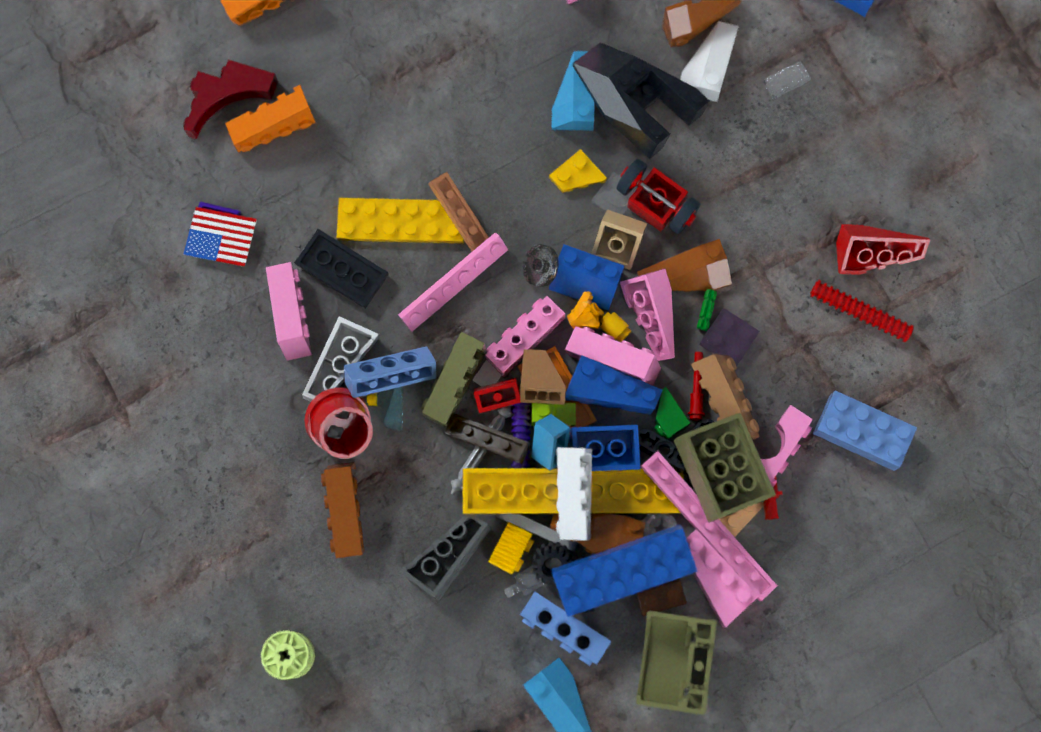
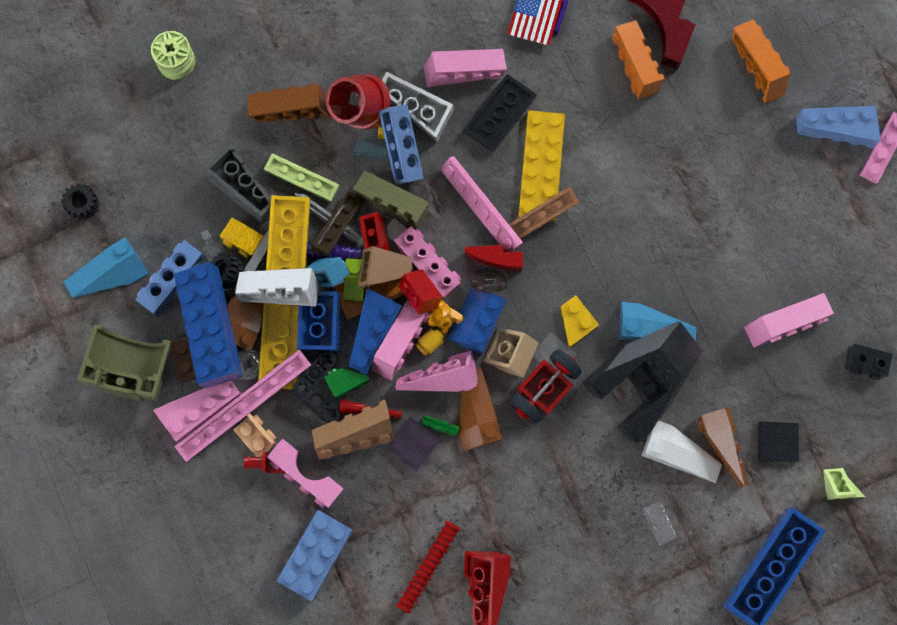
camera: 85 degrees right, 0 degrees up
olive slope [674,413,776,523] -> none
none -> yellowish green plate [264,153,340,203]
none -> red brick [399,269,443,315]
none -> red slope [464,245,523,271]

